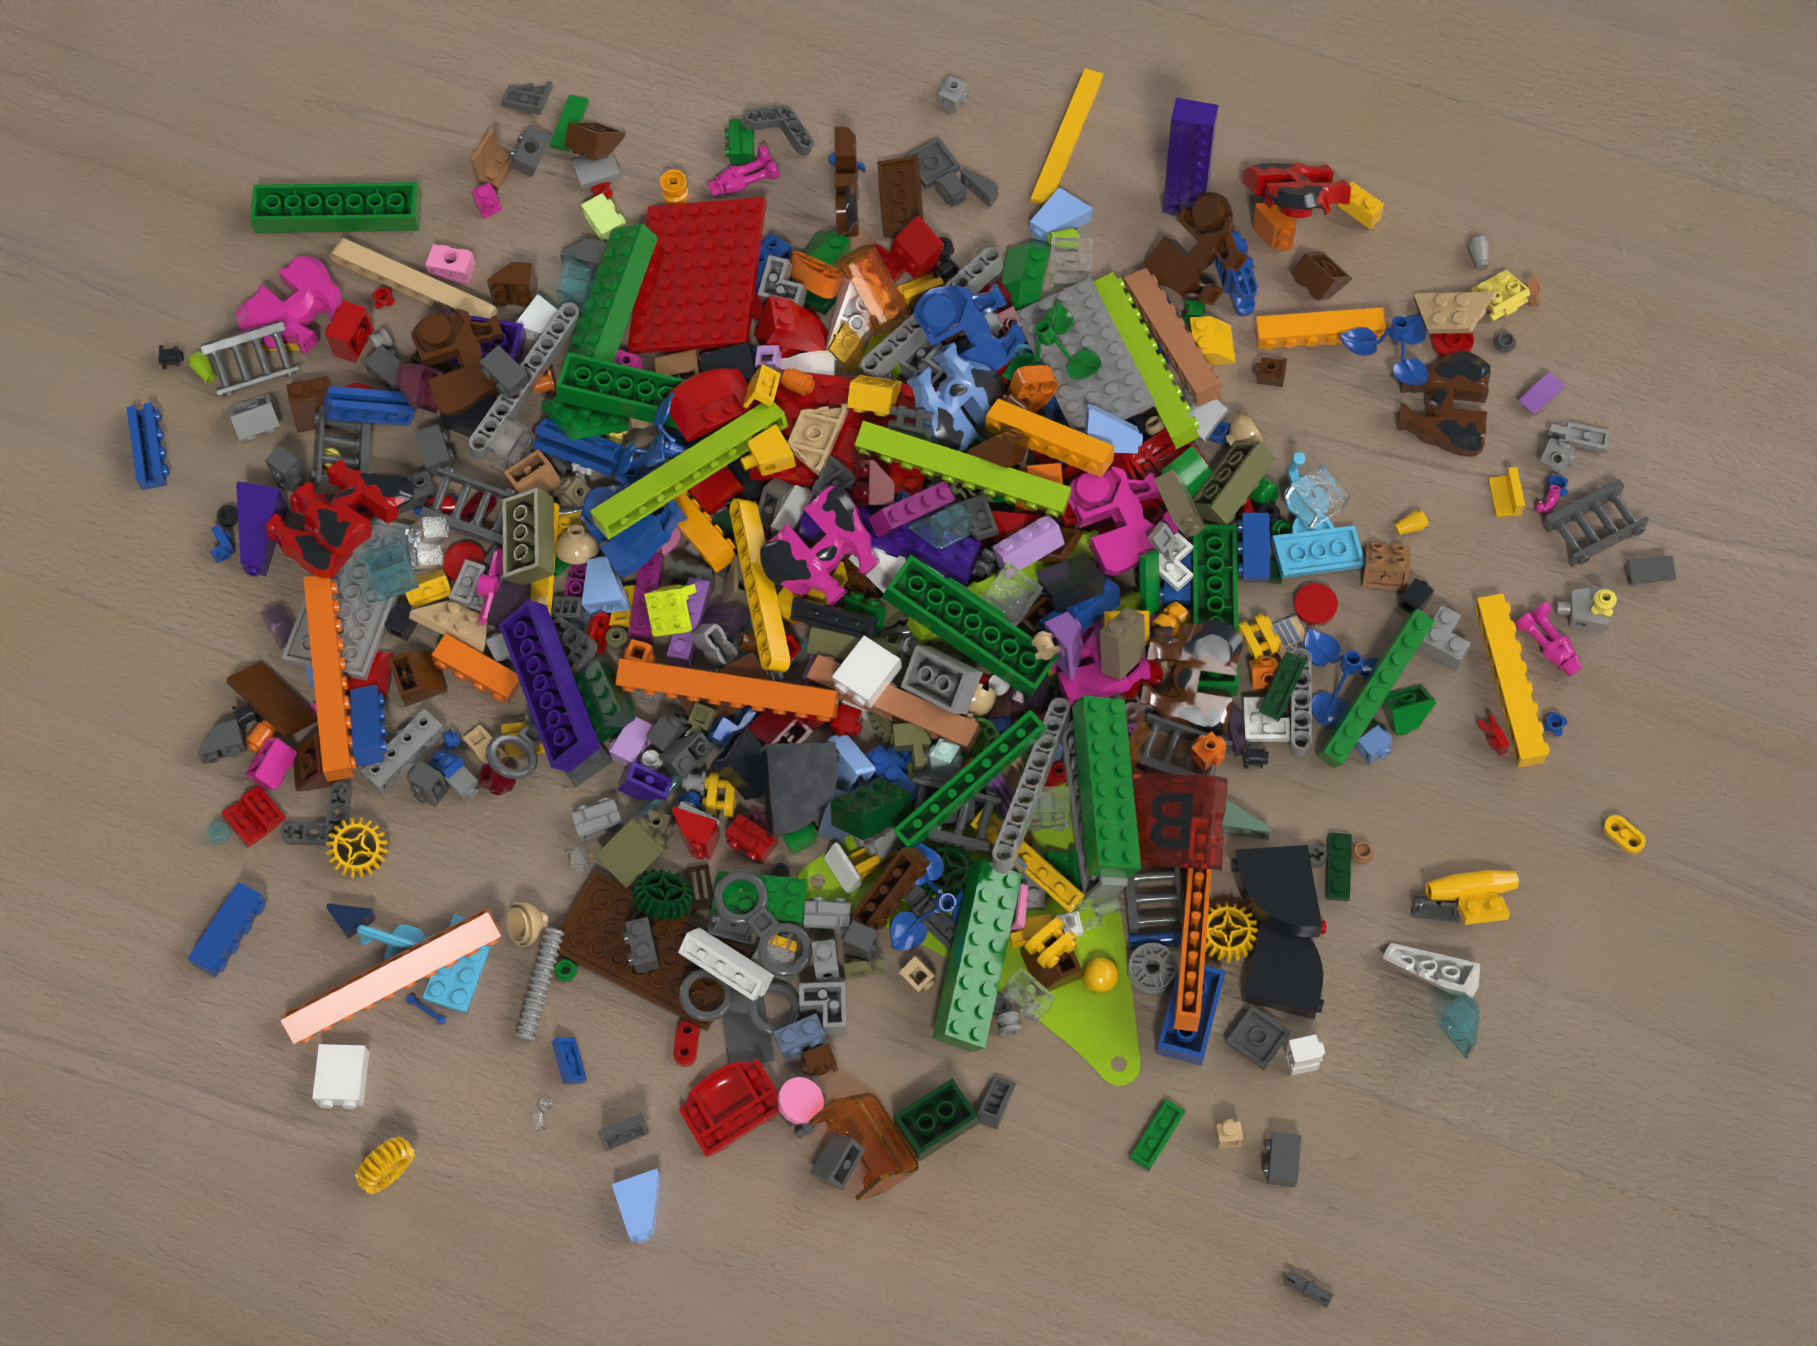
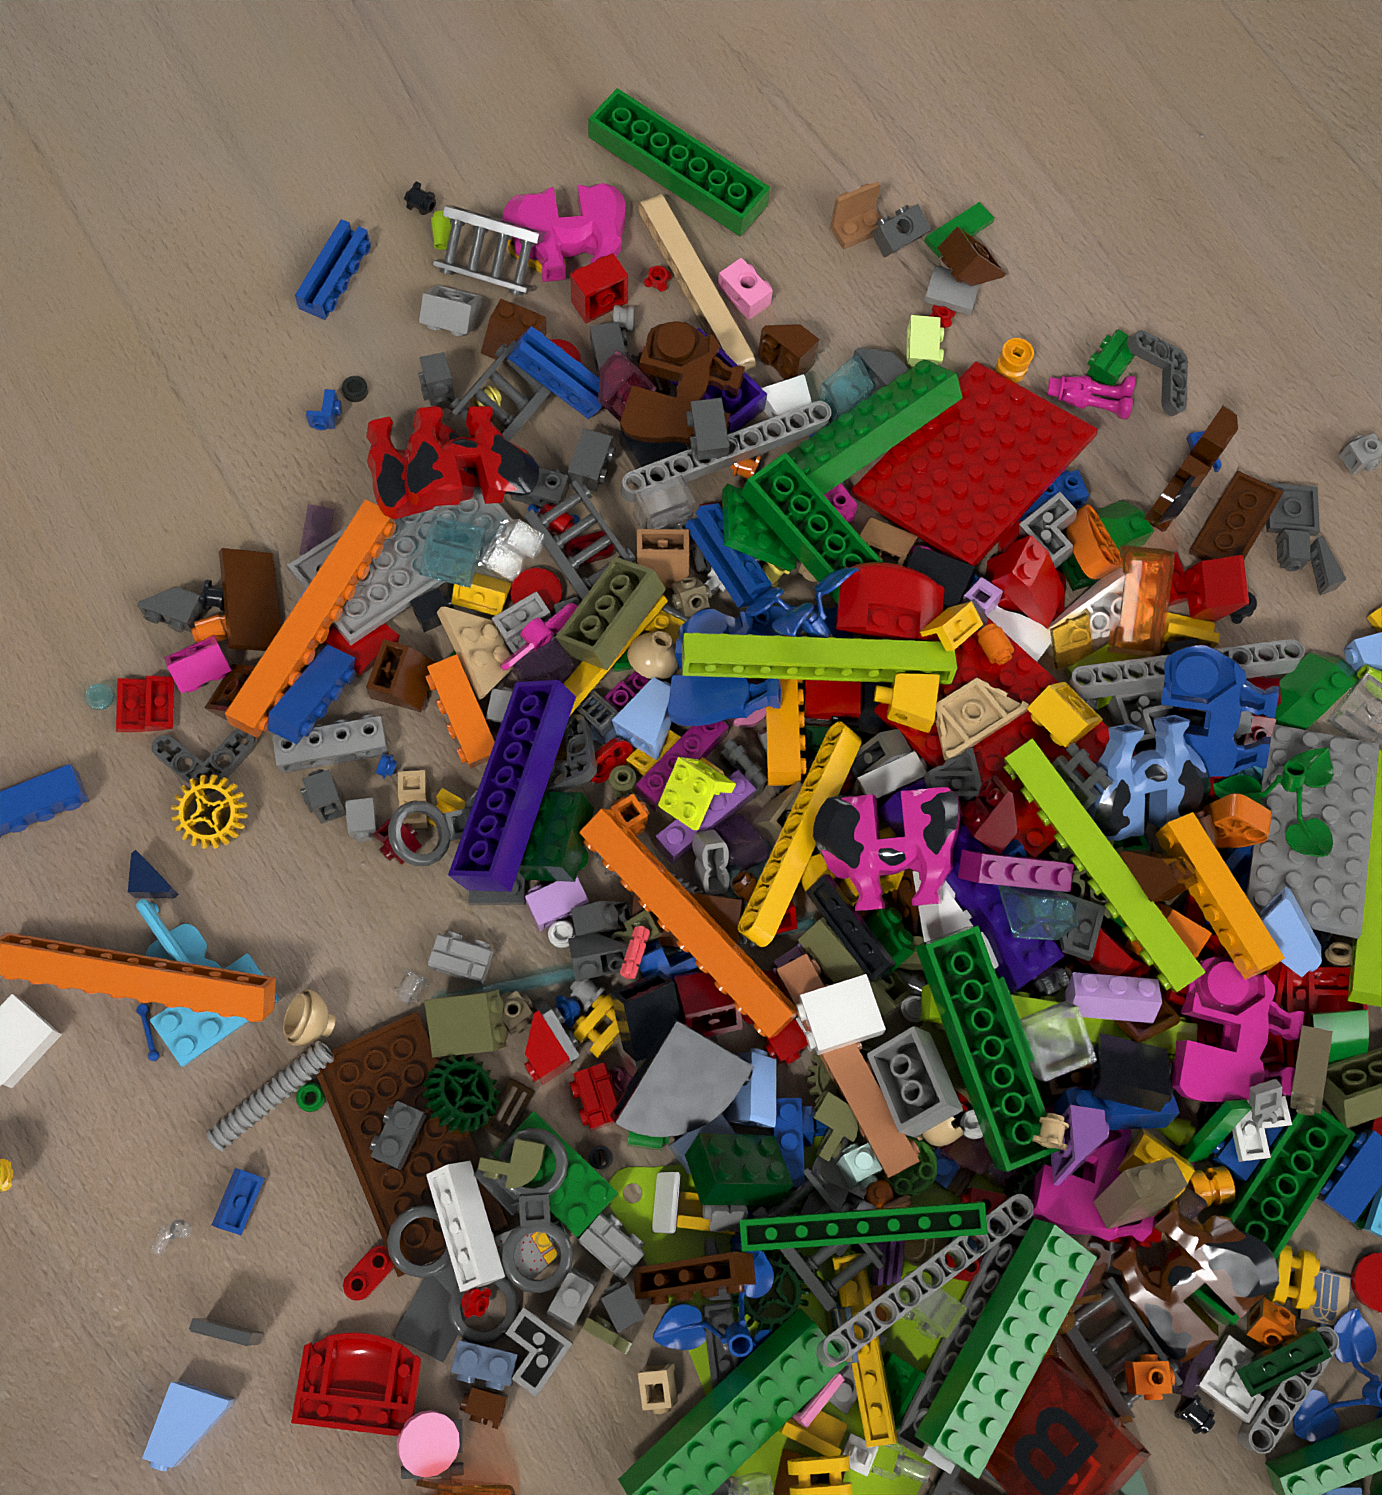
camera: 25 degrees right, 5 degrees up
dark purple slope [236,481,288,577] -> none
blue plate [427,748,465,779] -> none
dark pink brick [471,182,502,219] -> none
dark grey wing [501,81,553,115] -> none
dark purple slope [618,761,673,800] -> none
black brick [933,255,959,283] -> none
none -> red plate [461,1287,491,1318]
none -> olive brick [478,1137,546,1188]
none -> coral axle [620,926,650,980]

